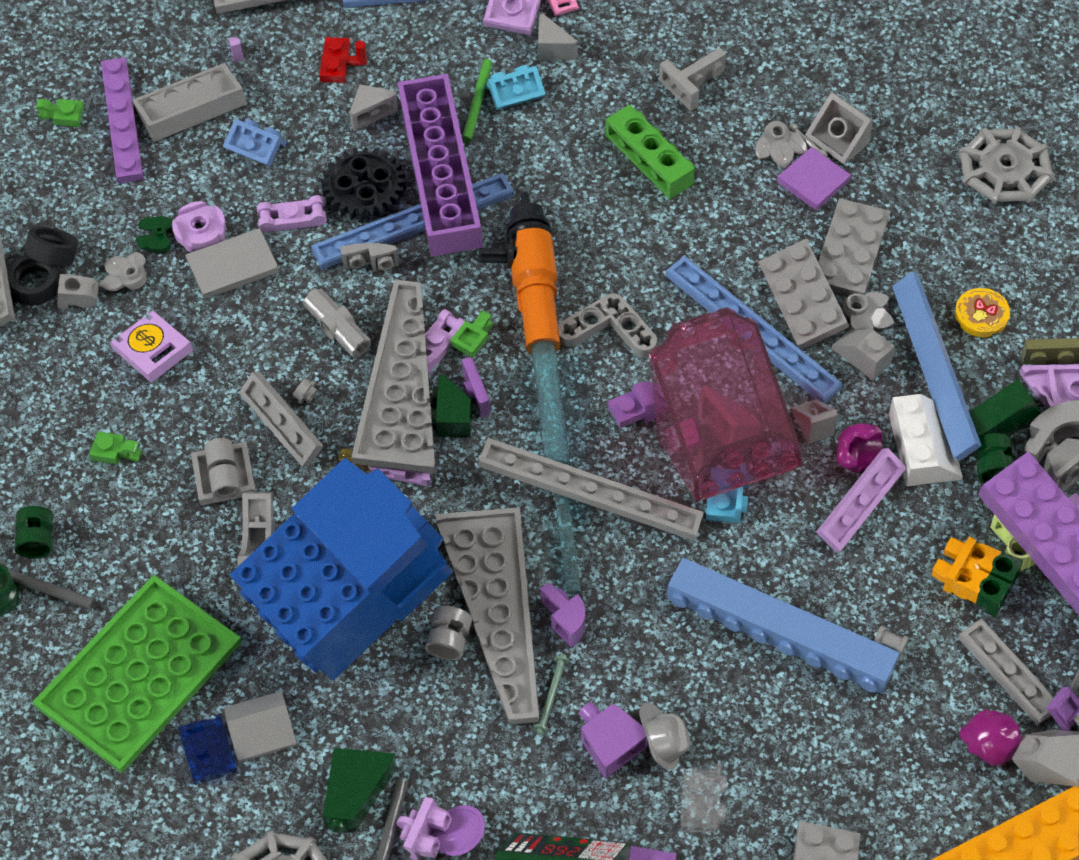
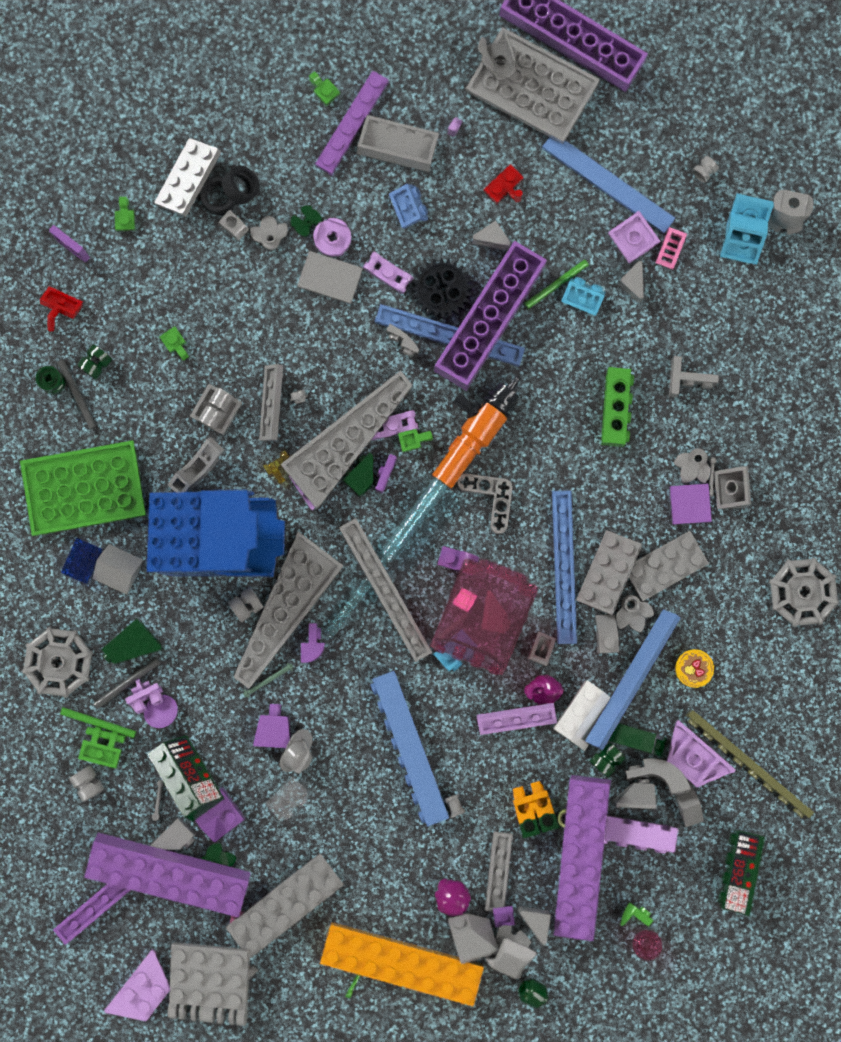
camera: 40 degrees right, 25 degrees up
lavender container [110,311,194,383] -> none
light grey piece [303,288,371,357] -> none

